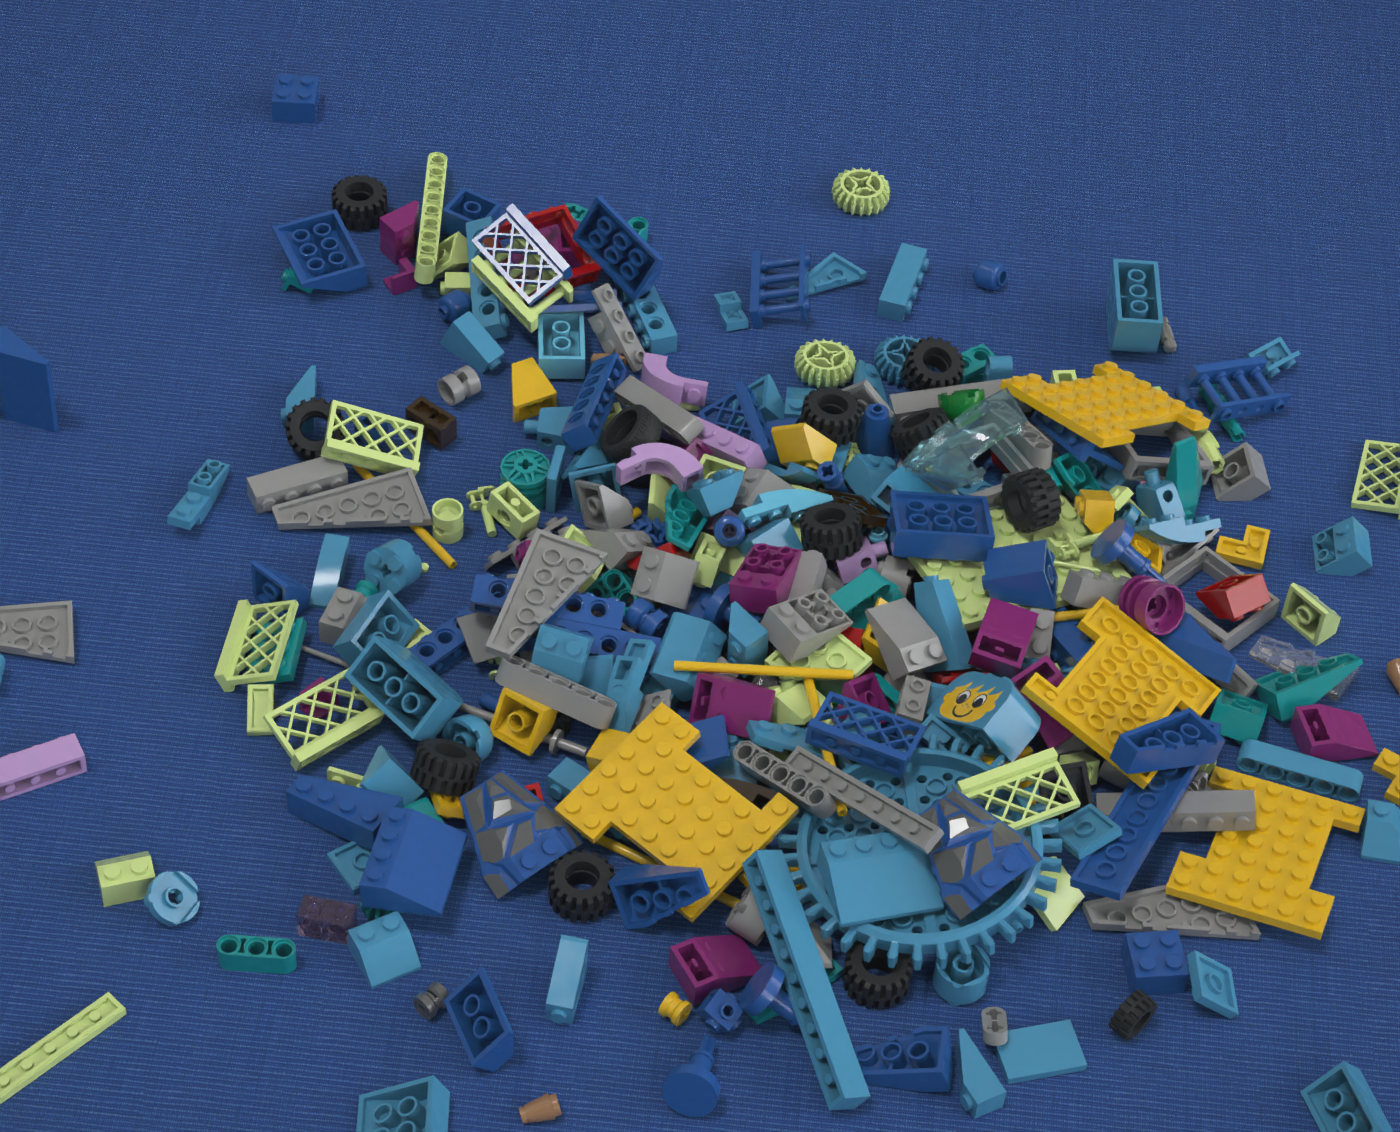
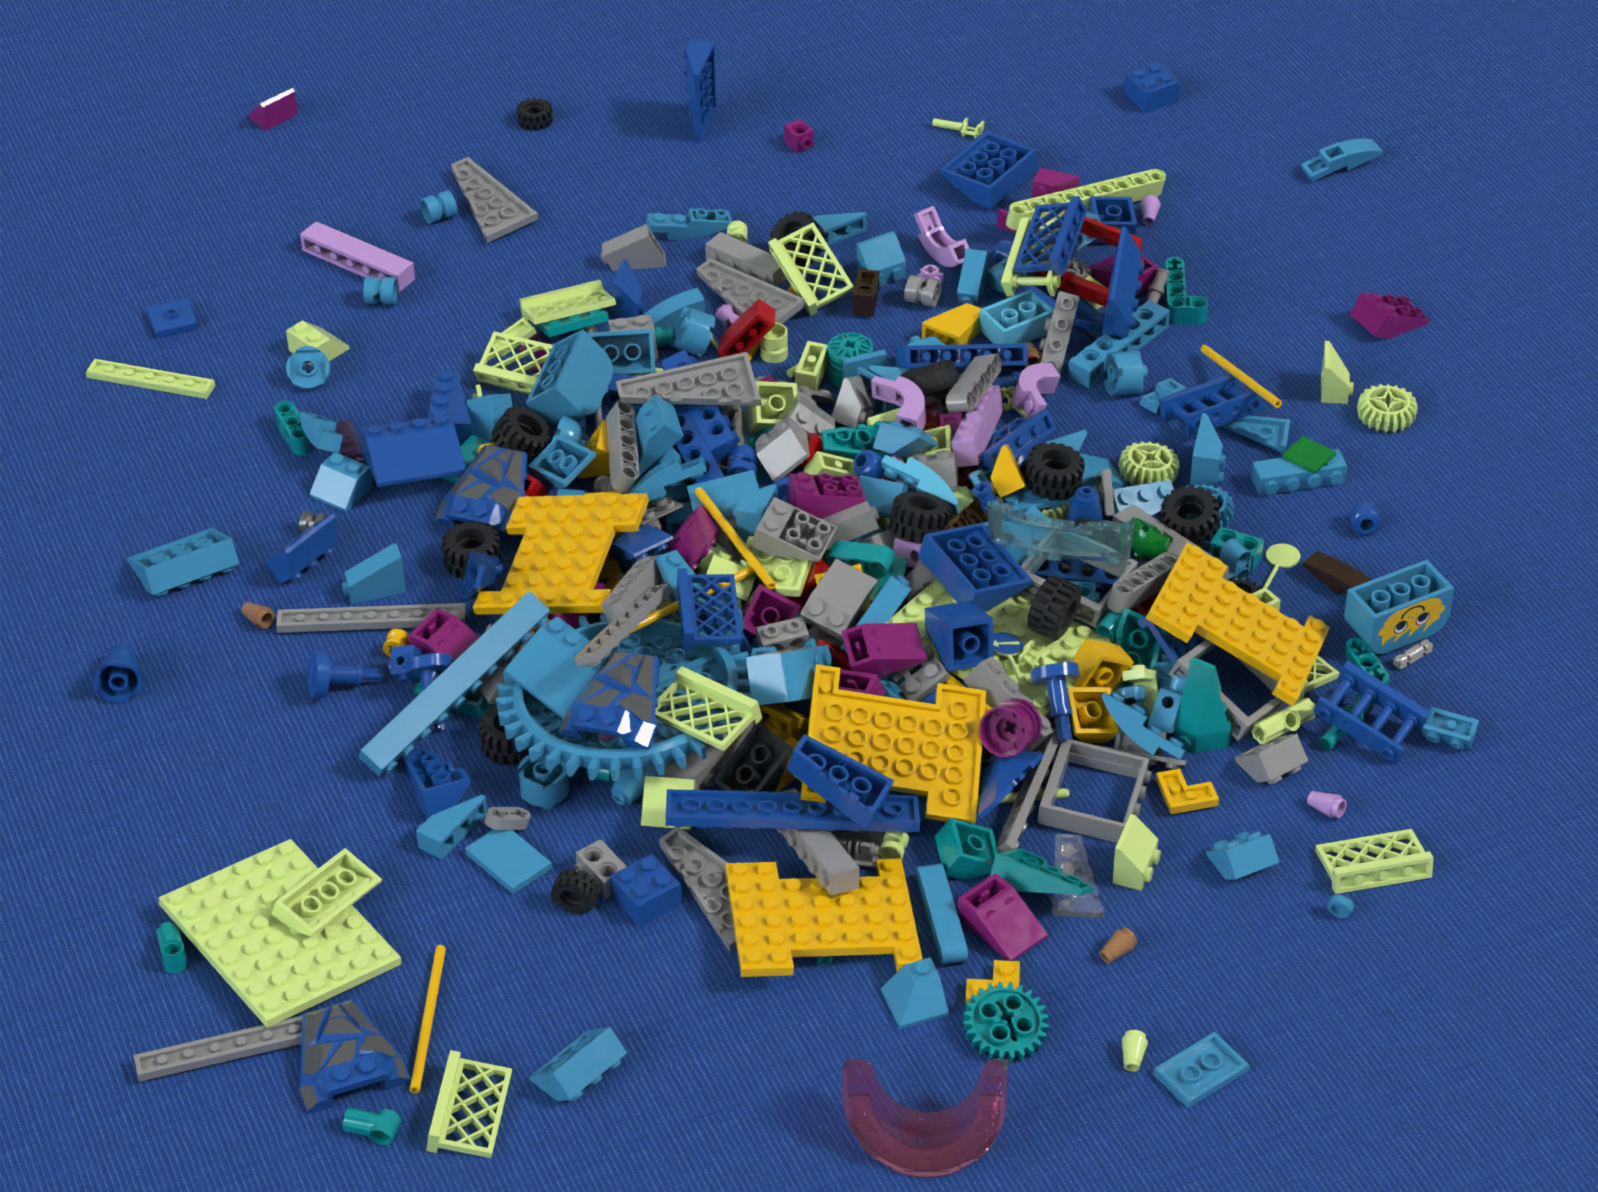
camera: 65 degrees right, 5 degrees down
black tyre [331,175,388,232] -> none
dark azure tile [1049,803,1123,860] -> none
dark azure plate [1187,950,1239,1019] -> none
red slope [1195,574,1271,622] -> none
none -> light grey plate [276,603,466,633]
none -> dark azure slope [299,411,343,453]
none -> dark azure wheel [363,277,398,305]
none -> dark azure slope [528,435,597,490]
none -> light grey brick [575,839,627,900]
none -> light grey slope [601,224,667,271]
none -> lavender connector [716,304,740,330]
none -> red brick [718,299,776,357]
none -> yellowish green wheel [727,221,748,243]
none -> magenta brick [784,119,814,153]
none -> dark azure slope [857,231,906,287]
none -> lavender arch [914,206,970,267]
none -> lavender gear [917,265,943,282]
none -> yellowish green piece [932,118,985,139]
none -> dark azure brick [1103,351,1148,396]
none -> lavender cone [1140,195,1161,226]
none -> dark azure slope [1190,413,1226,488]
none -> yellow piece [1200,345,1282,408]
none -> yellowish green piece [1263,543,1301,588]
none -> green piece [1282,436,1336,474]
none -> dark azure slope [1301,138,1383,182]
none -> dark brown slope [1302,551,1372,595]
none -> lavender cone [1307,791,1347,819]
none -> yellowish green slope [1321,341,1354,404]
none -> teal beam [1345,638,1389,685]
none -> magenta slope [1350,292,1430,339]

